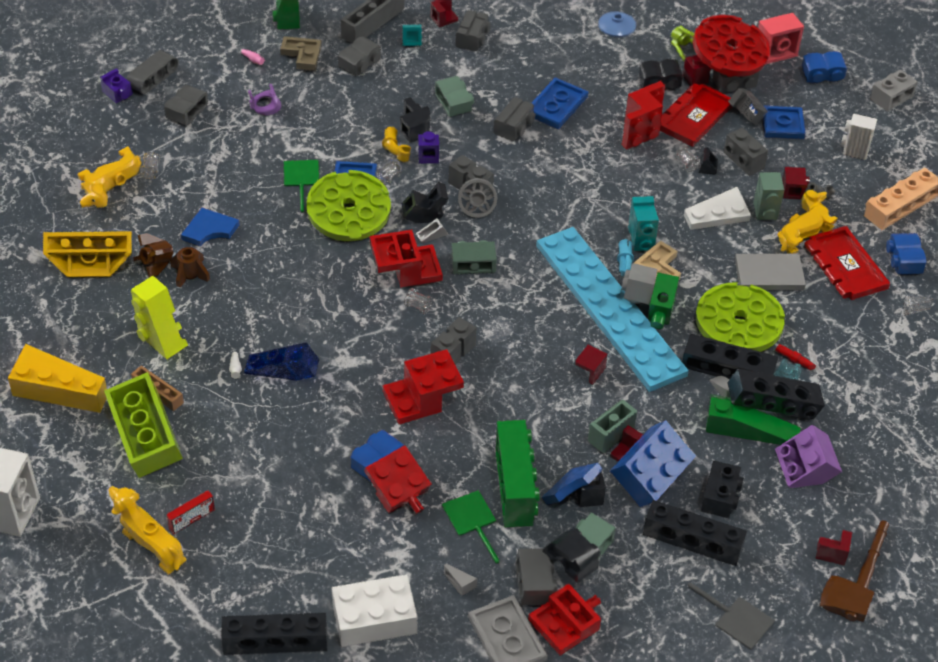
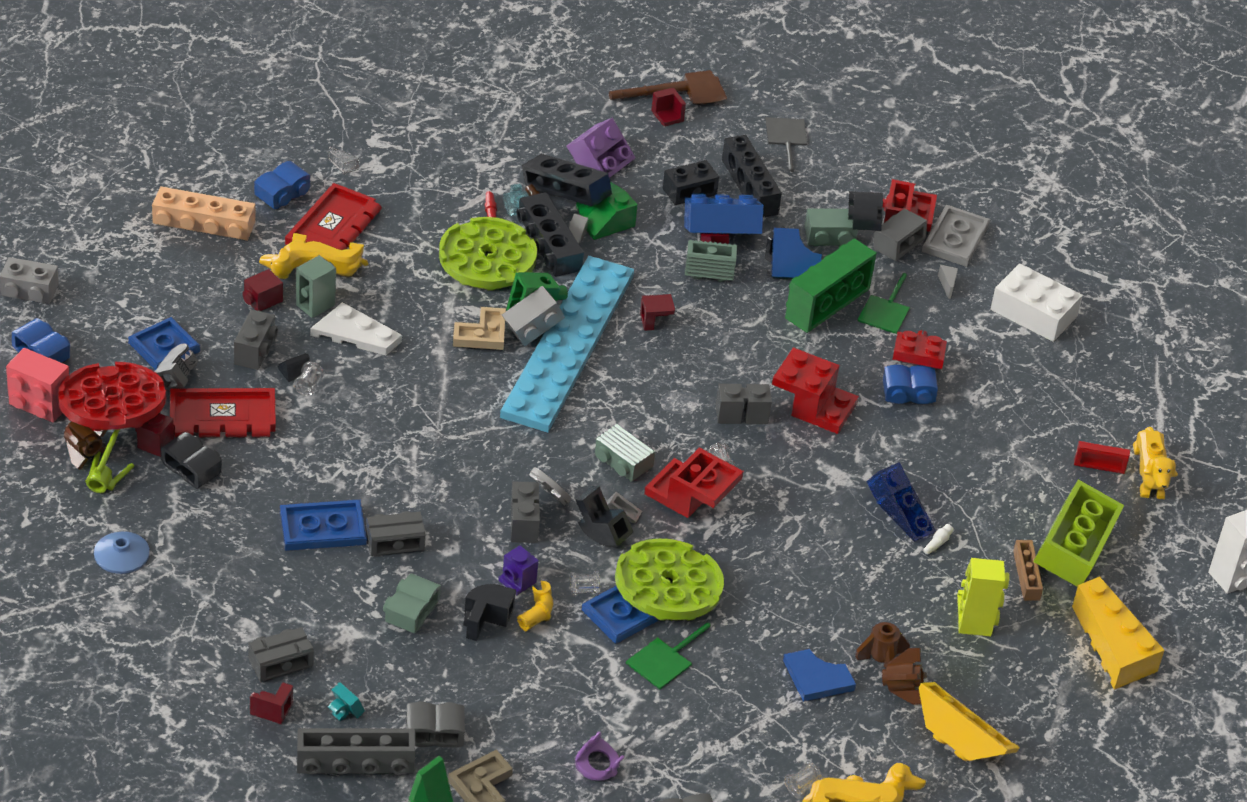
camera: 135 degrees left, 5 degrees down
black brick [221,613,327,655] -> none
medium azure axle [617,239,634,277] -> none
red bracket [622,81,665,150] -> none
teal hips [628,196,659,251] -> none
light grey tile [735,254,806,290] -> none
dark grey arm [807,182,836,199] -> none
white brick [841,114,877,160] -> none

